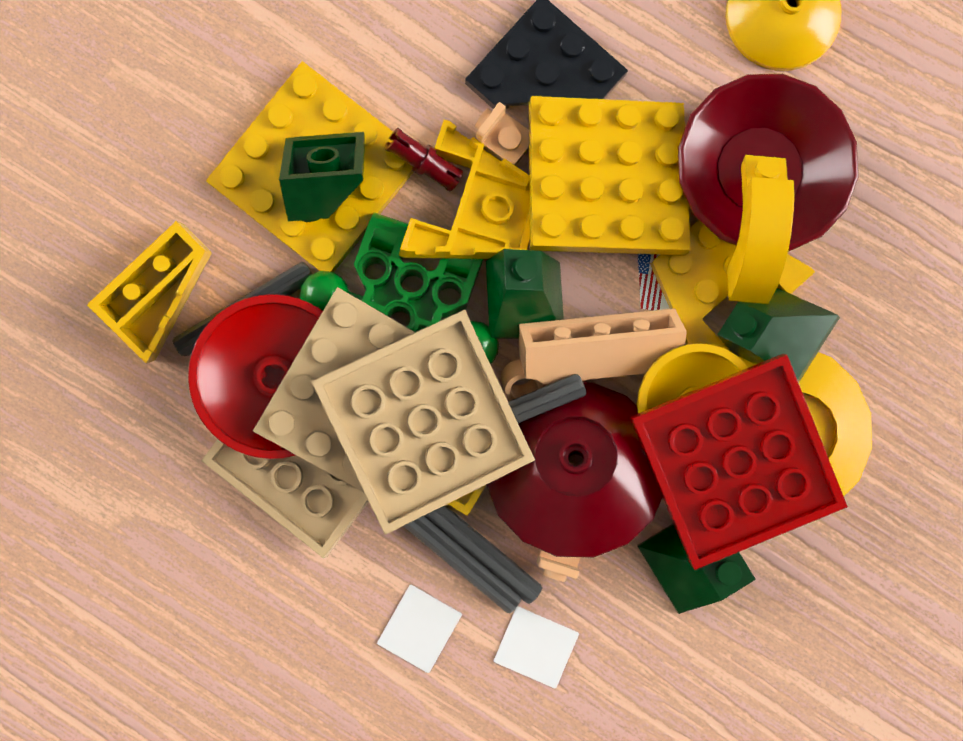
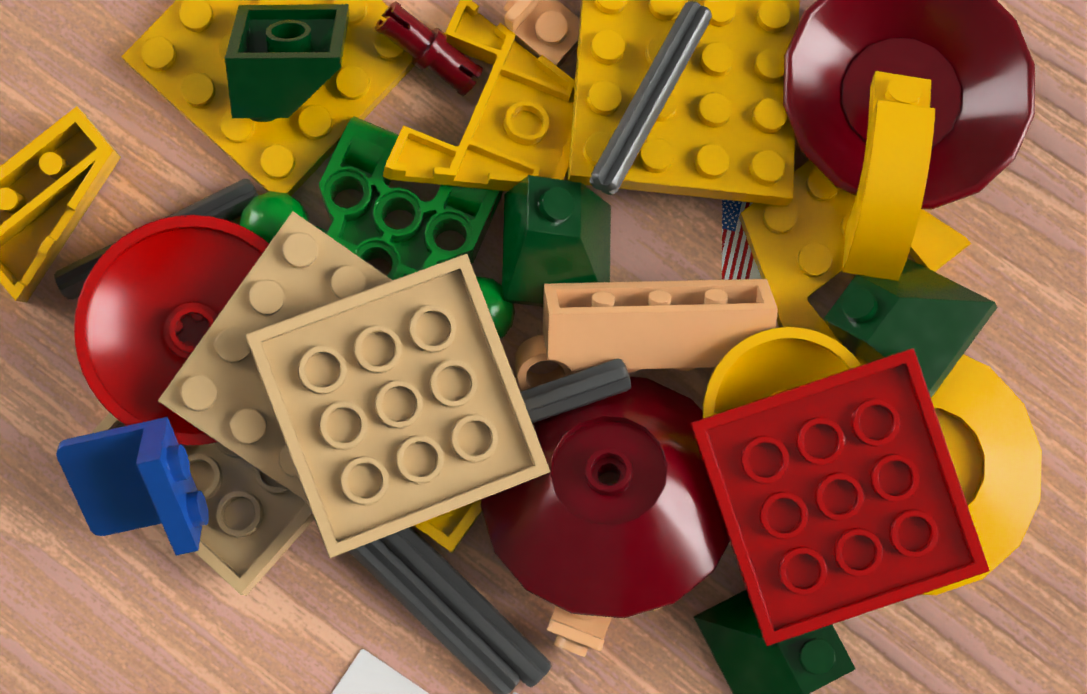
camera: 10 degrees right, 5 degrees down
none -> blue bracket [56,417,209,555]
none -> dark grey axle [590,1,712,195]

